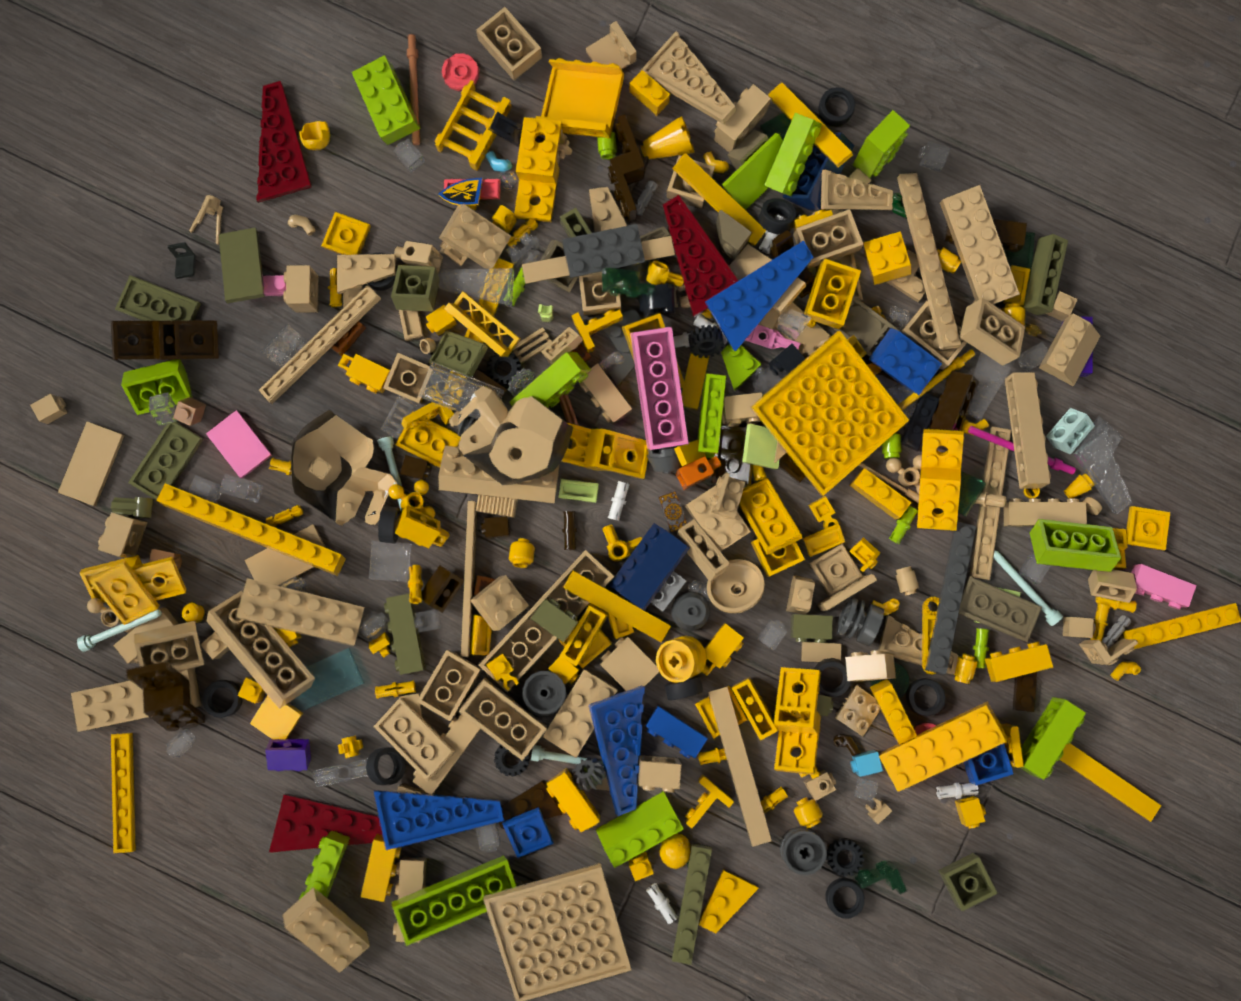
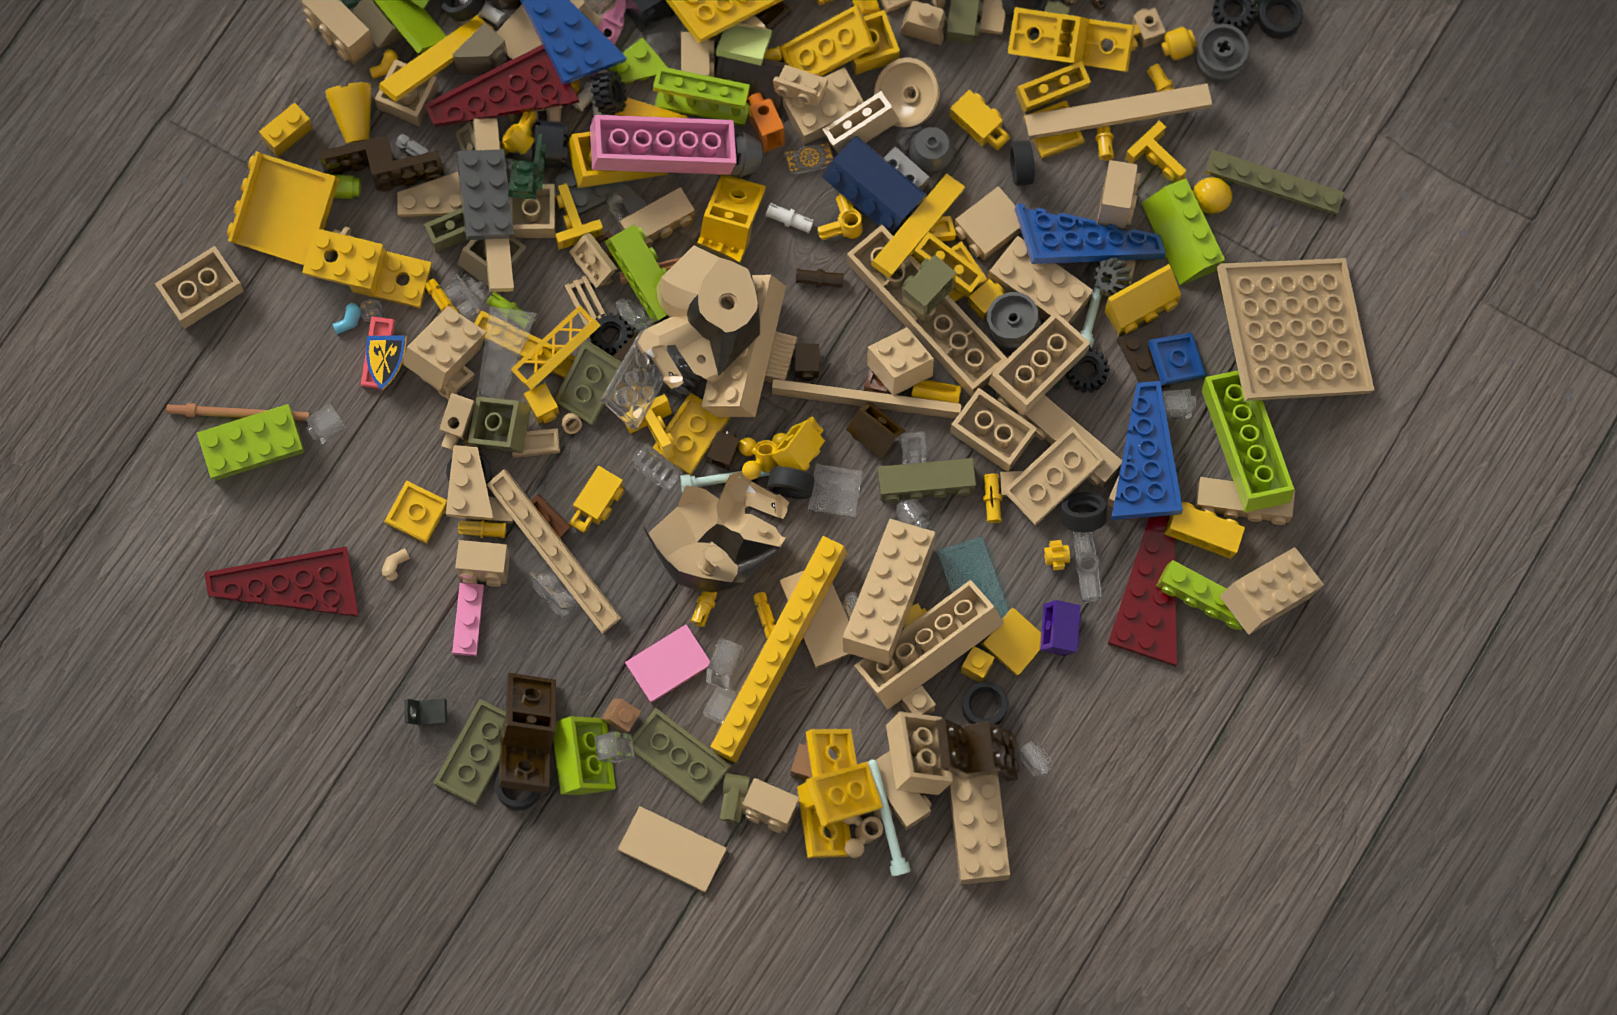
camera: 85 degrees left, 10 degrees down
tan brick [30,394,67,424] -> none
yellow tile [111,733,136,853] -> none
yellow piece [182,602,205,623] -> none
tan plant [189,195,223,245] -> none
olive tile [219,227,265,304] -> none
yellow hair [300,121,330,151] -> none
yellow tile [369,632,390,658] -> none
tan brick [383,353,435,404] -> none
yellow pin [408,565,423,604] -> none
yellow fence [435,80,512,171] -> none
coral tile [442,53,479,91] -> none
yellow plate [487,654,519,691] -> none
black tile [488,112,545,147] -> none
yellow leg [492,205,517,234] -> none
yellow head [509,538,535,568] -> none
yellowish green bar [538,304,554,322] -> none
yellowish green tile [558,479,599,503] -> none
tan bracket [586,21,636,70] -> none
yellow brick [628,851,654,881] -> none
tan wing [640,32,736,124] -> none
blue brick [645,705,708,759] -> none
white pin [646,883,678,924] -> none
yellow wheel [656,635,707,683] -> none
yellow tile [674,439,706,466] -> none
yellow wing [698,869,759,934] -> none
clear brick [756,619,788,650] -> none

